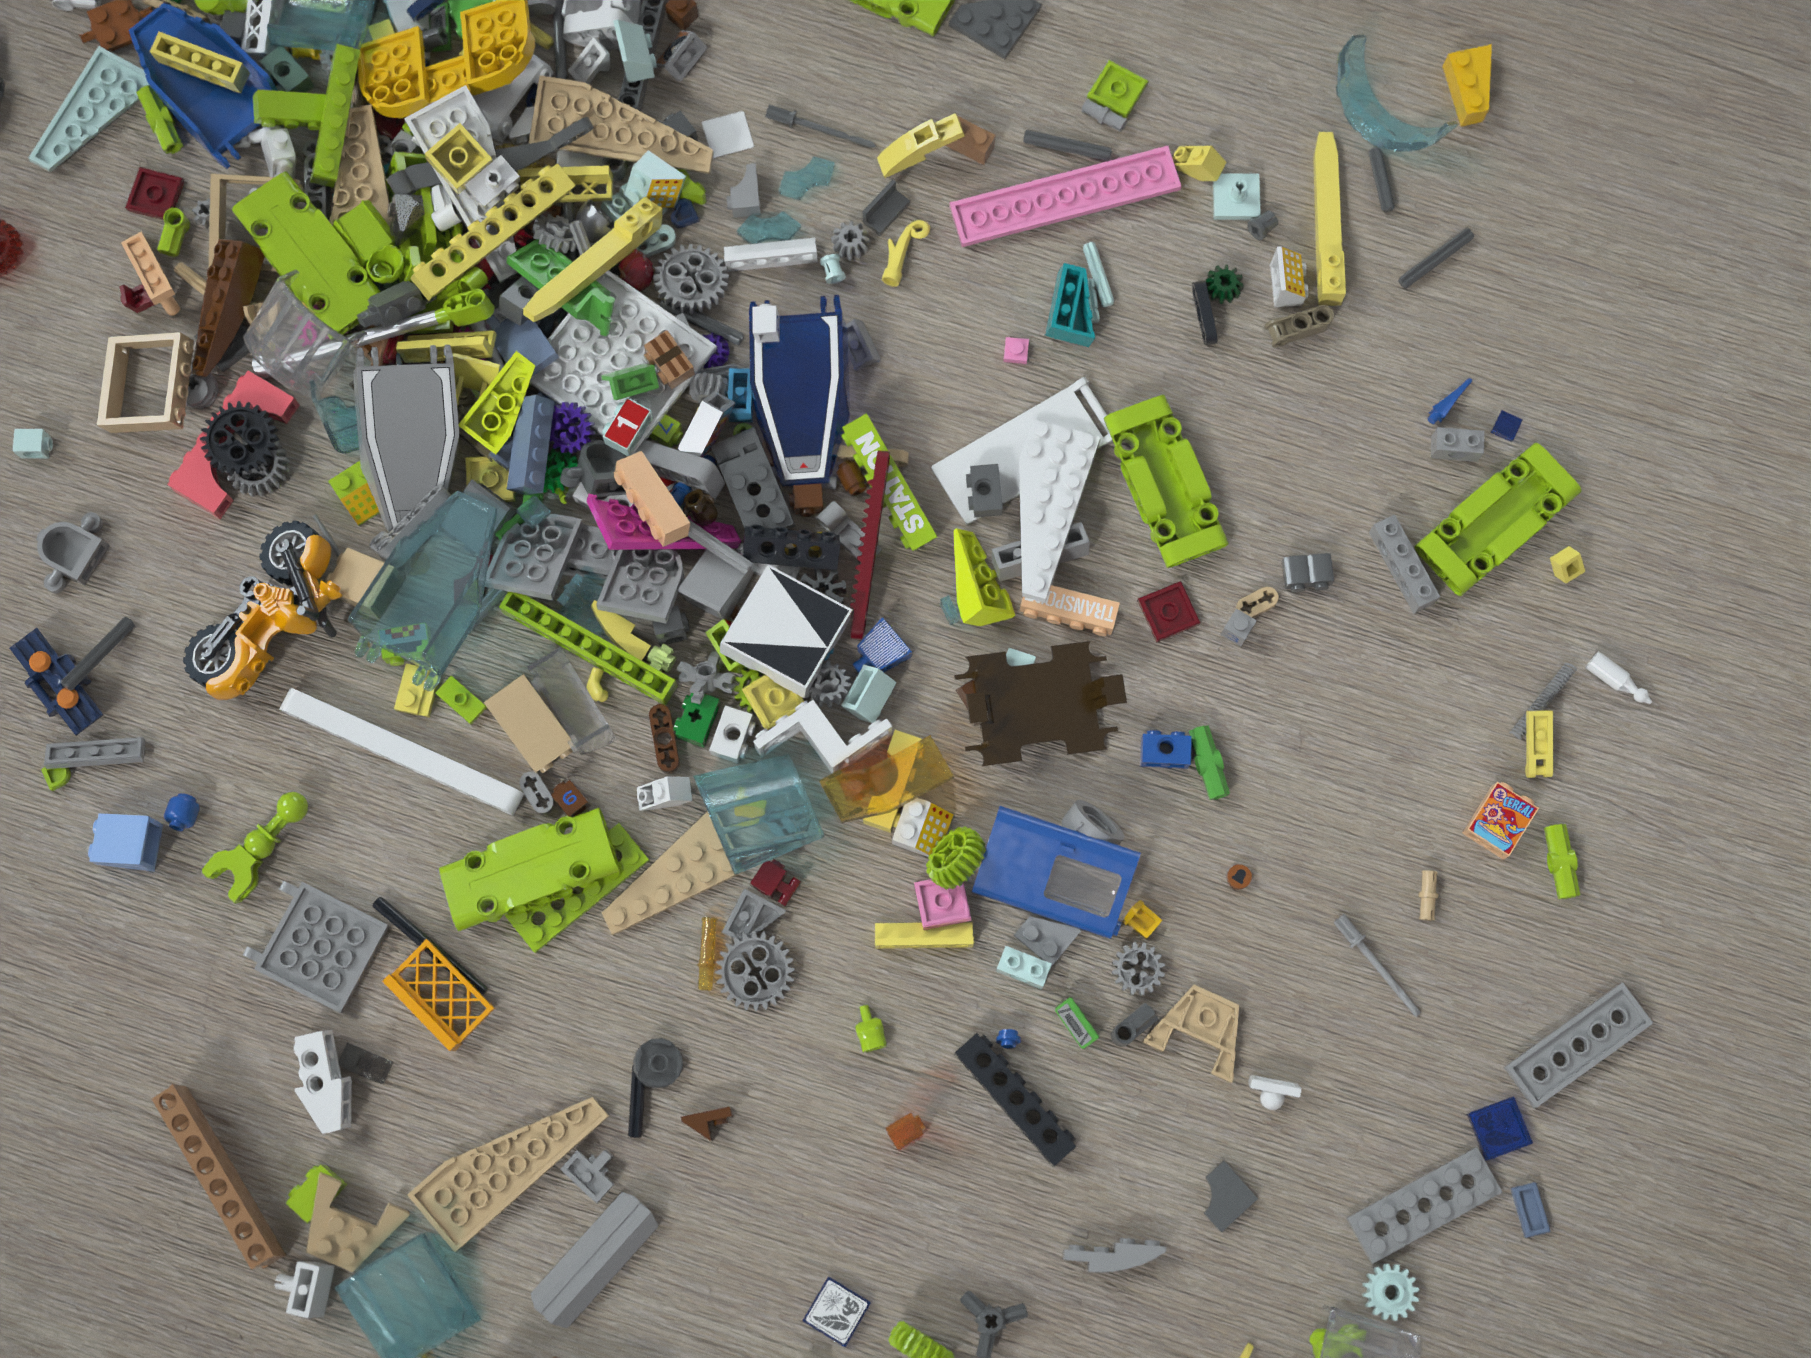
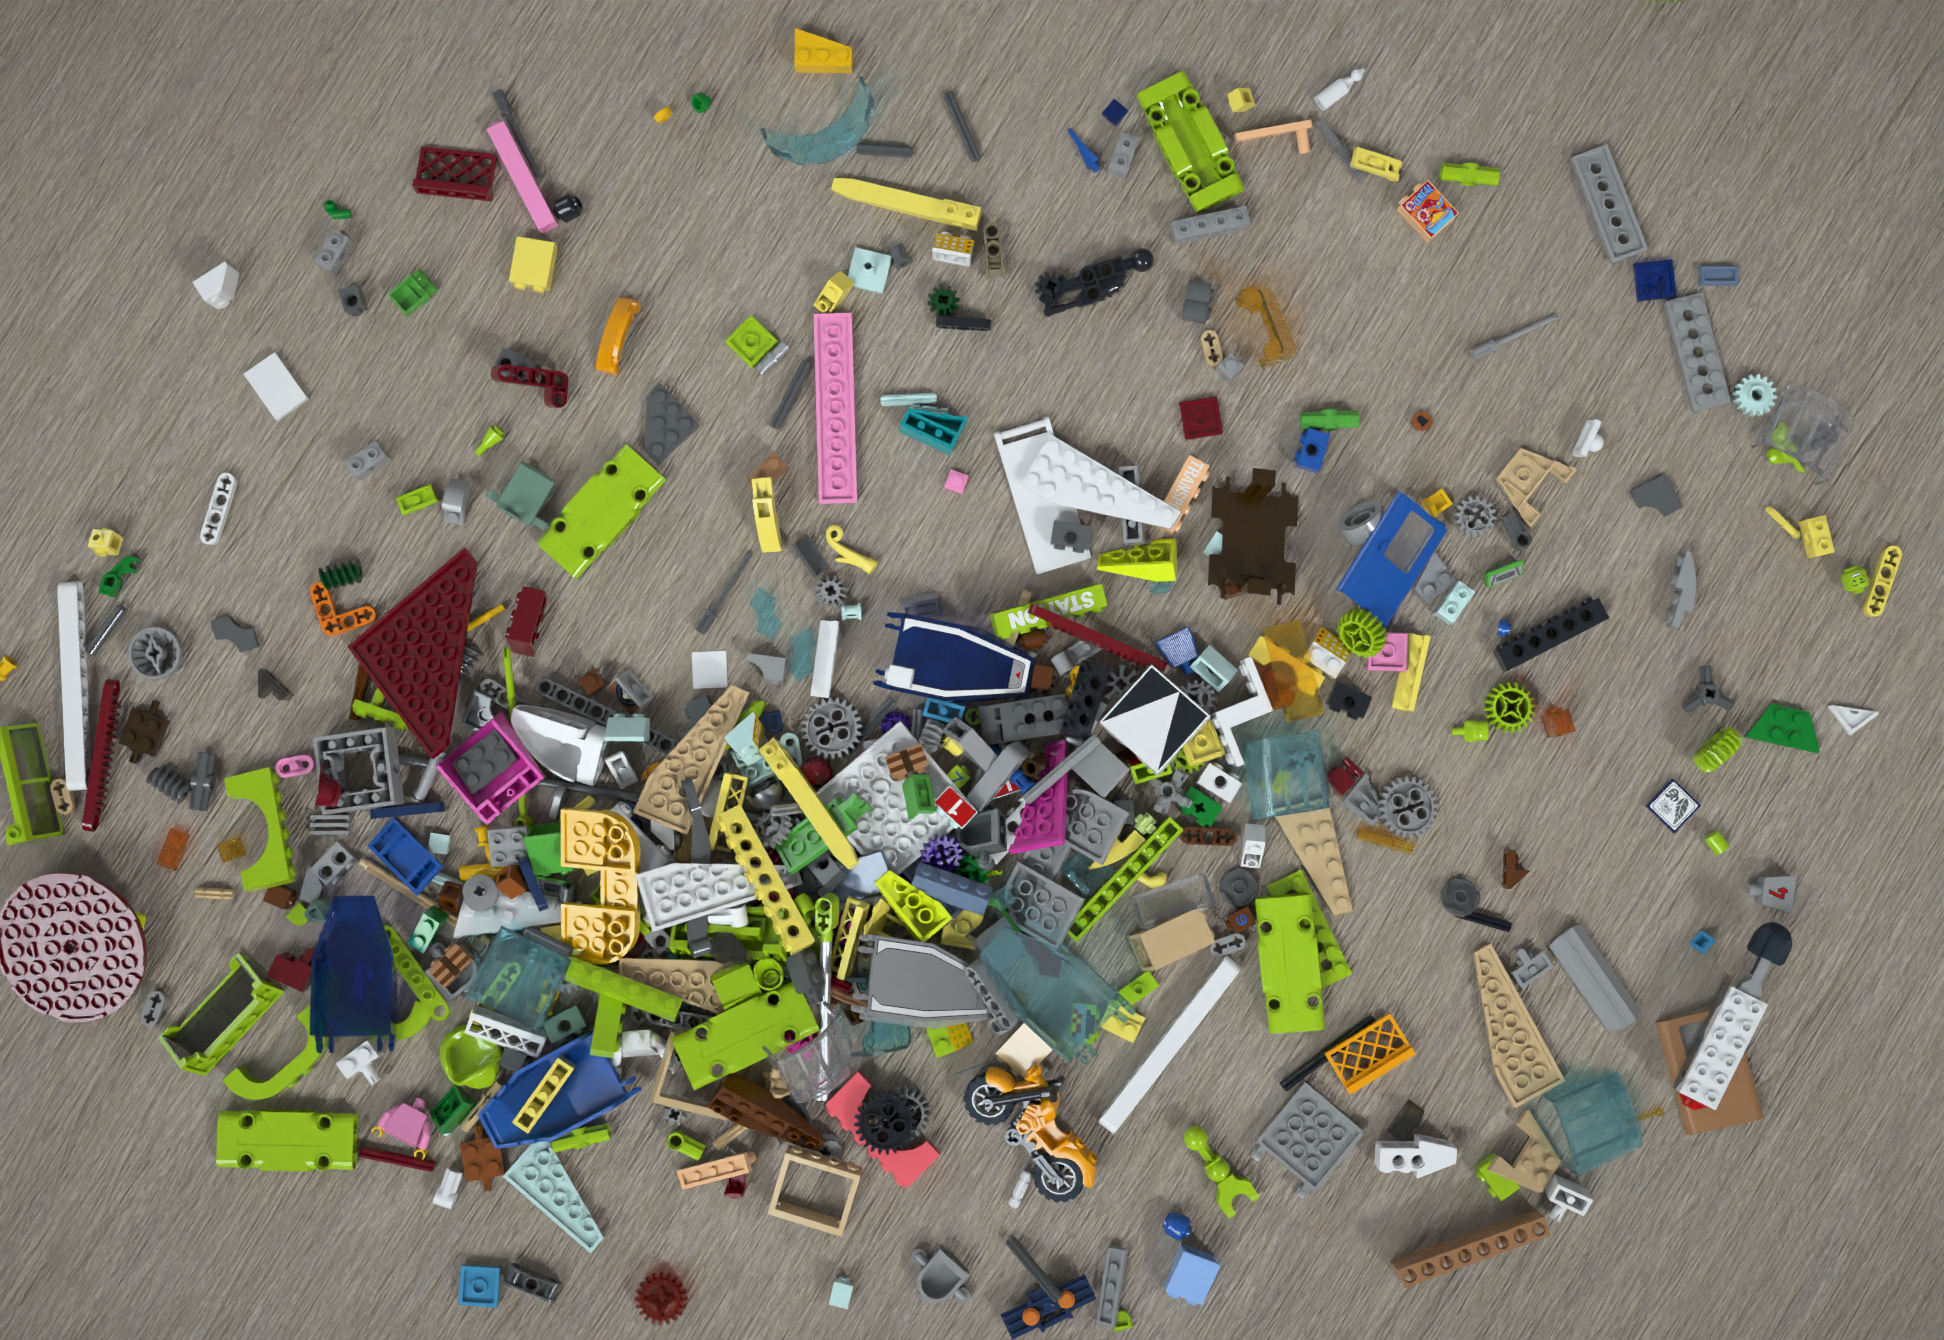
camera: 75 degrees left, 10 degrees up
dark red tile [125,167,185,220] -> none
light yellow brick [425,123,493,195] -> none
white brick [465,155,520,211] -> none
light nougat brick [614,451,690,547] -> none
lime panel [1103,395,1229,568] -> none
tan pin [1418,870,1438,921] -> none
none -> dark grey axle [523,926,573,957]
none -> white axle [1009,1170,1032,1208]
none -> black arm [1035,248,1154,318]
none -> dark grey tile [1219,868,1258,907]
none -> light nougat piece [1233,120,1312,154]
none -> clear yellow windscreen [1235,286,1296,370]
none -> black brick [1325,682,1372,721]
none -> lime gear [1483,682,1536,733]

